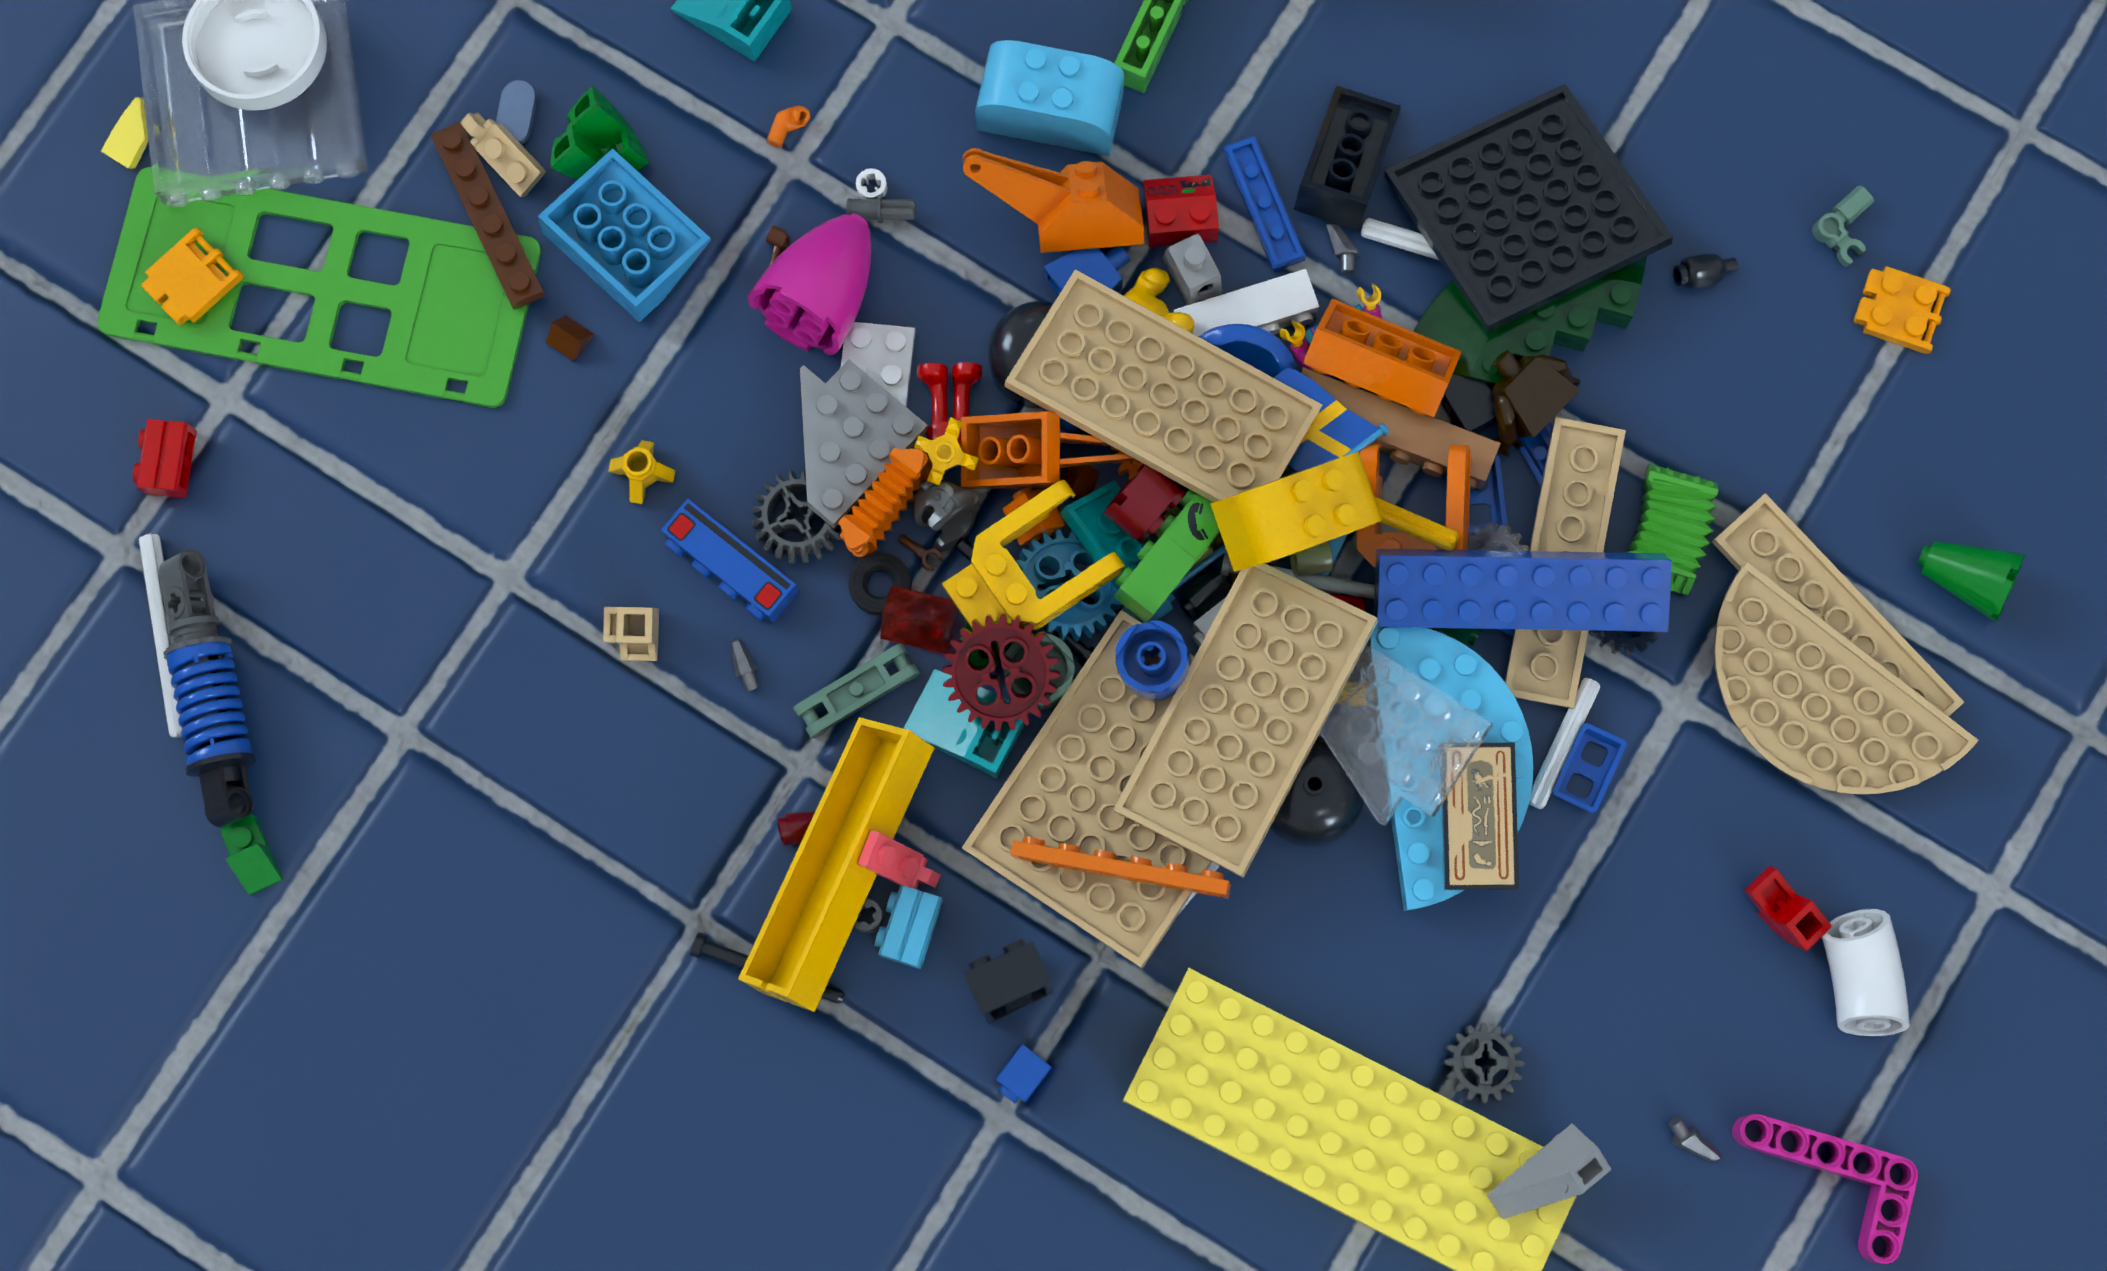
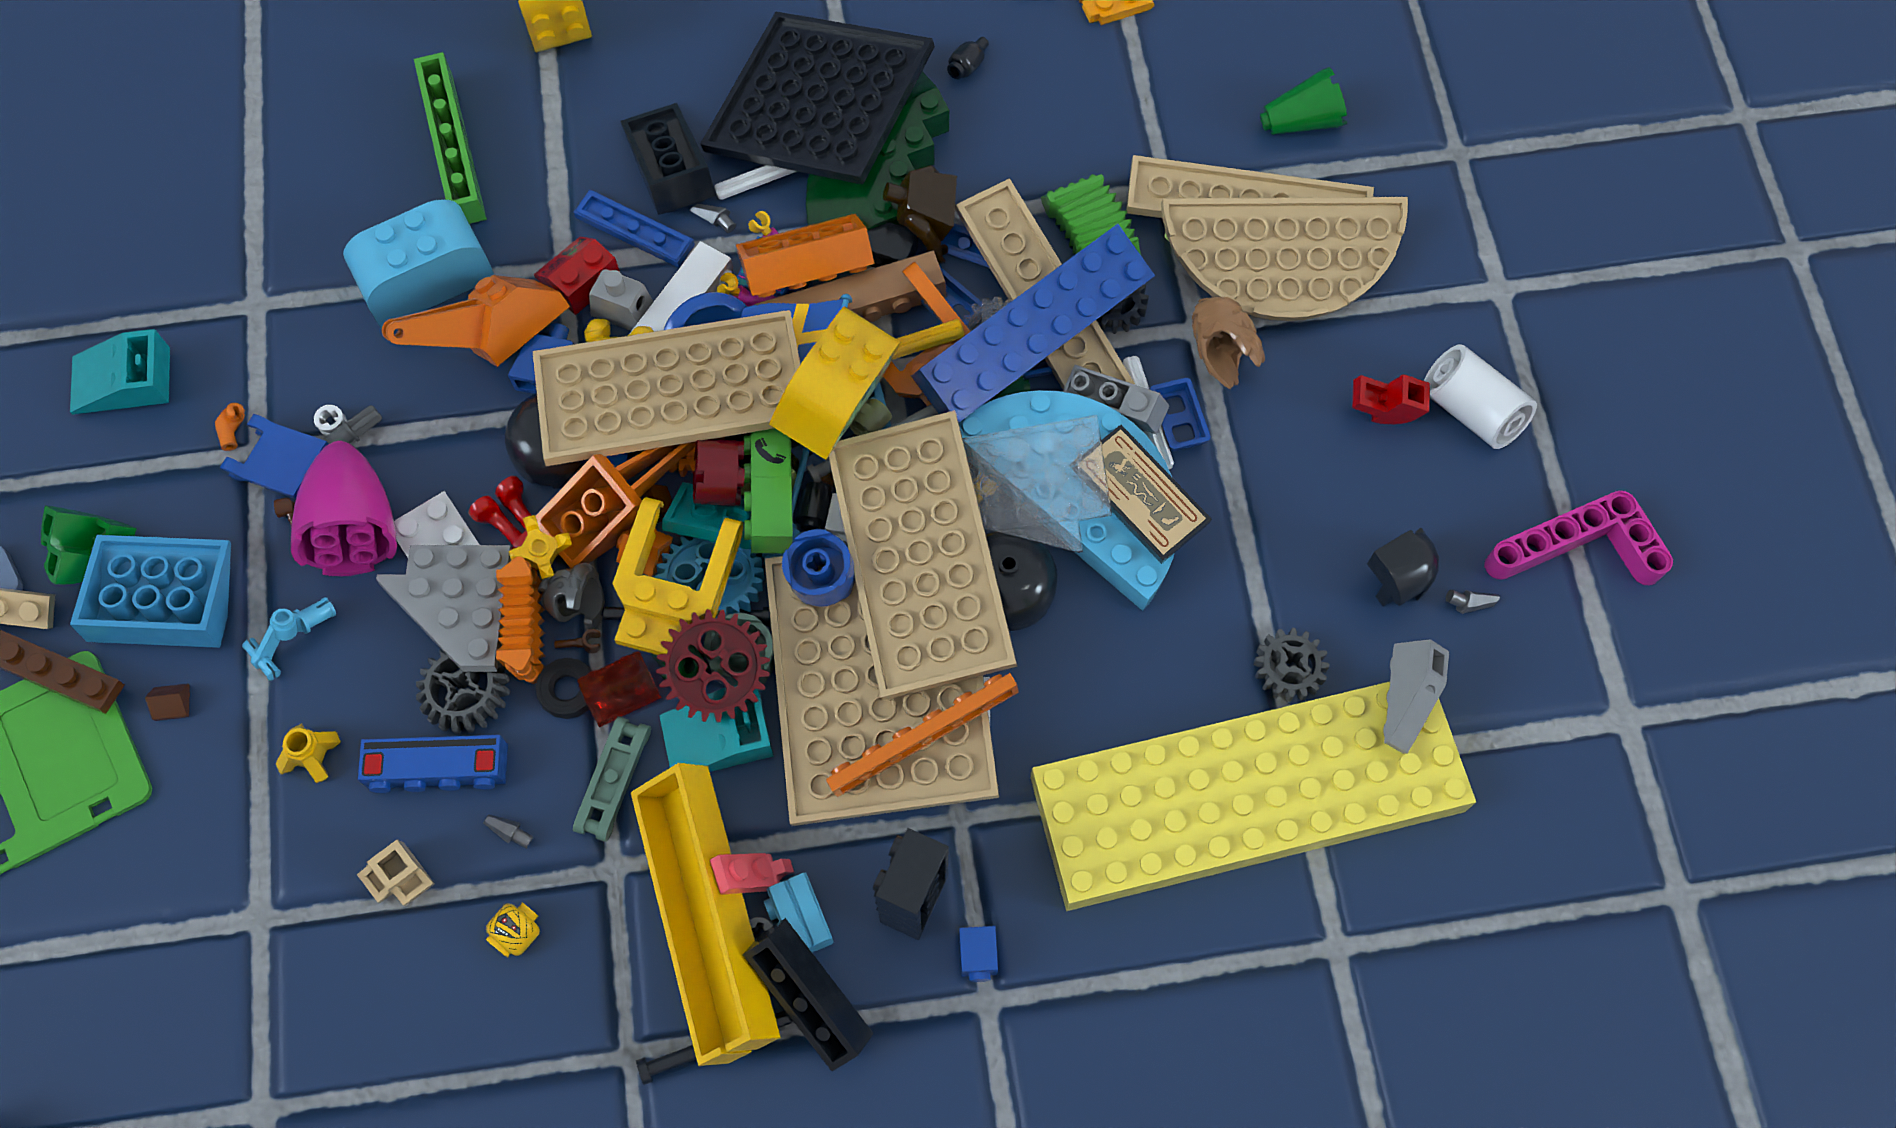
camera: 45 degrees left, 10 degrees down
dark red cone [776,812,815,847] -> none
none -> blue flag [220,414,329,499]
none -> medium azure pin [242,597,336,681]
none -> yellow head [485,902,540,958]
none -> black brick [742,918,873,1071]
none -> light grey slope [1063,365,1169,435]
none -> medium nougat head [1192,297,1265,389]
none -> black brick [1367,528,1439,607]

